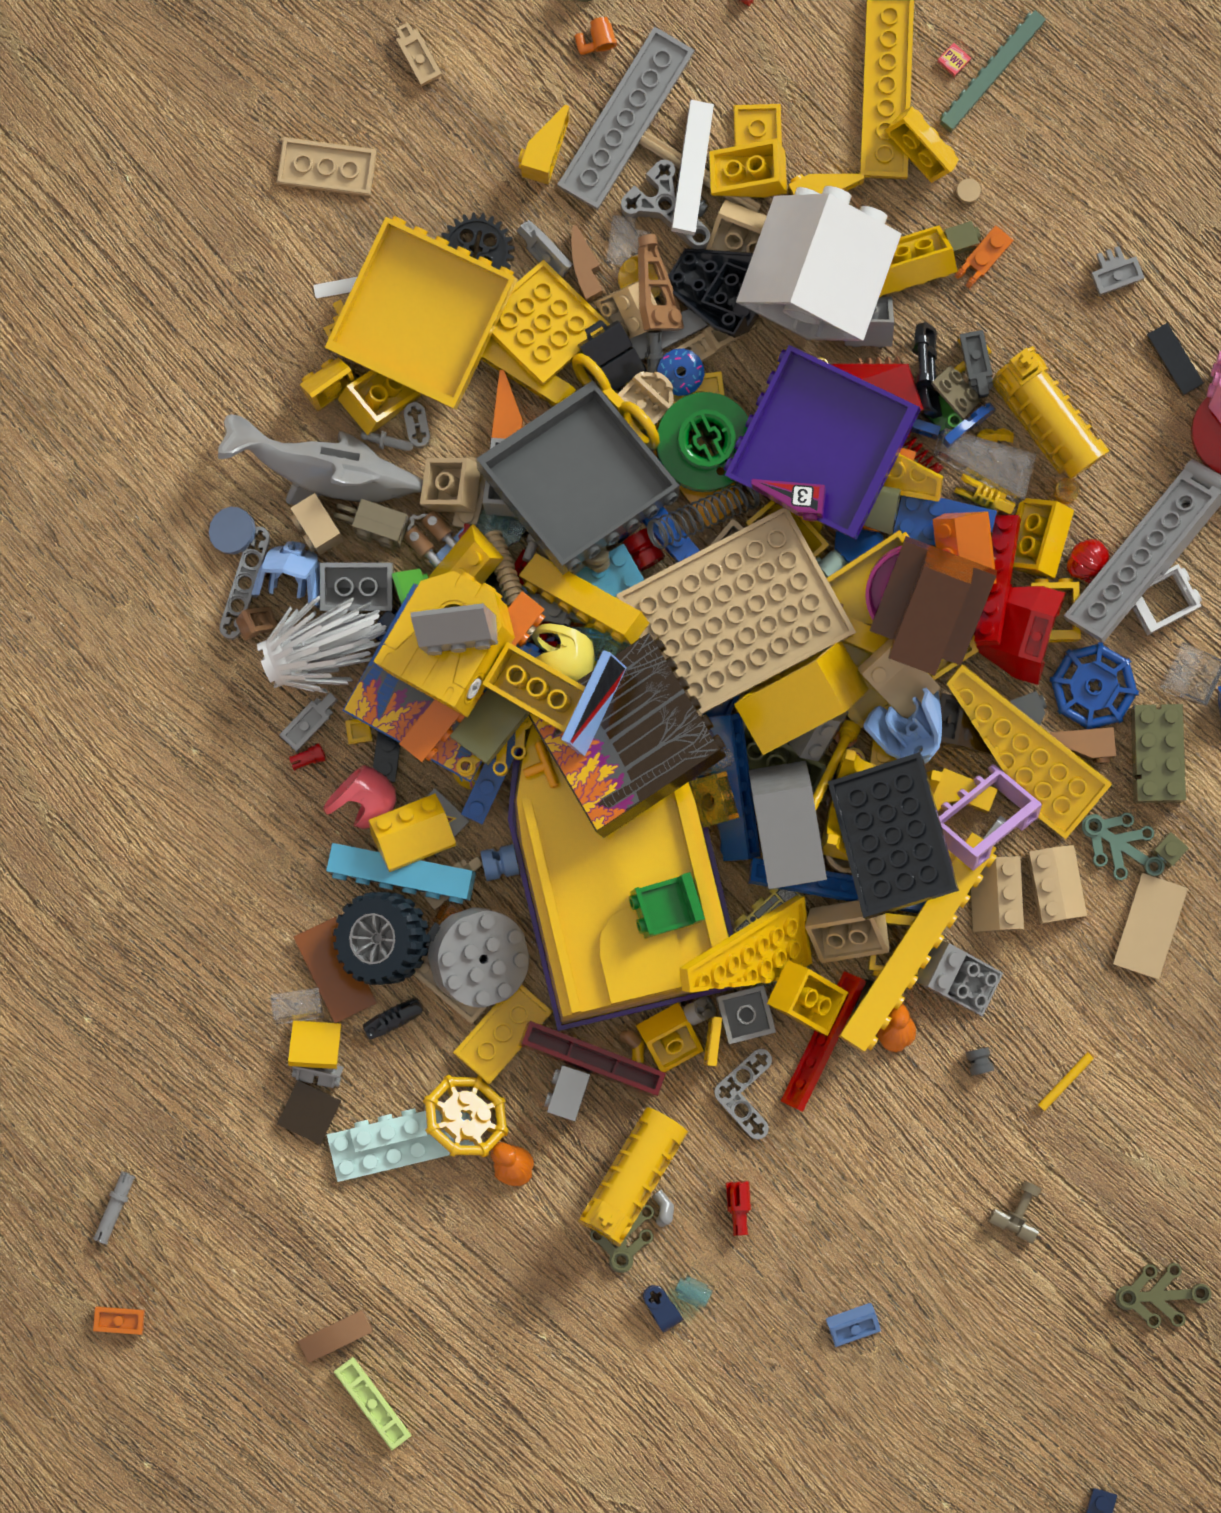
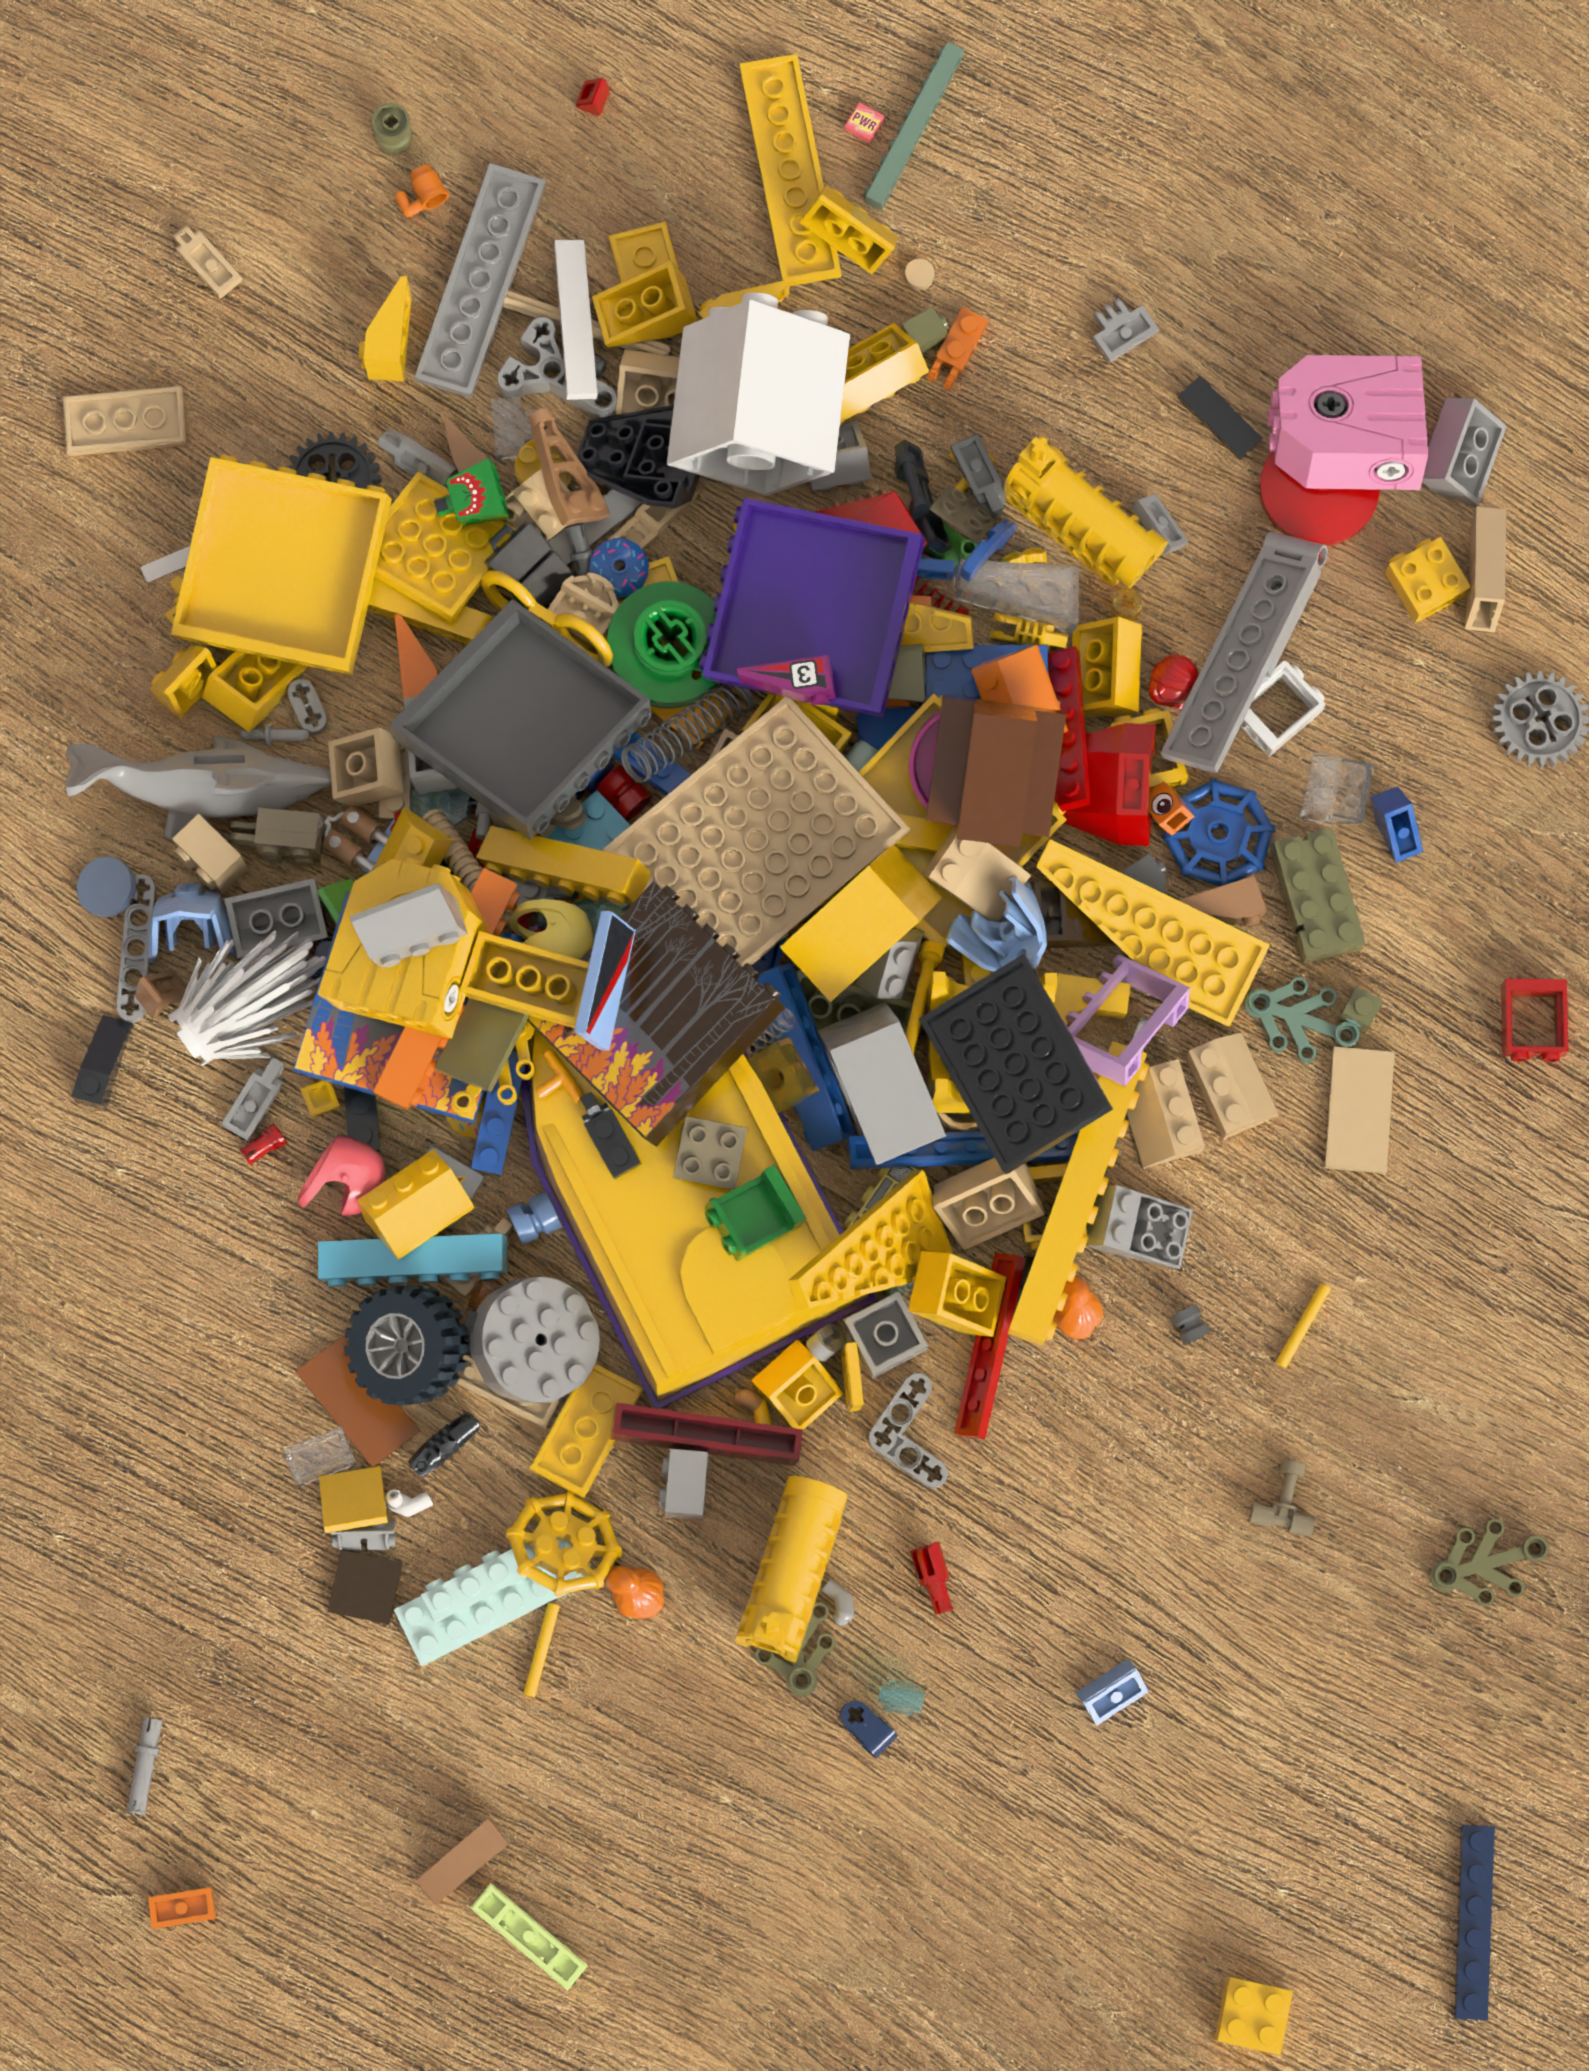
camera: 15 degrees left, 5 degrees down
none -> black slope [71,1015,133,1111]
none -> white arm [385,1489,433,1517]
none -> green torso [434,458,510,525]
none -> yellow bar [523,1603,560,1698]
none -> black hinge [580,1092,642,1179]
none -> dark tan hinge [673,1116,747,1189]
none -> light grey plate [1131,494,1189,555]
none -> orange brick [1149,781,1195,836]

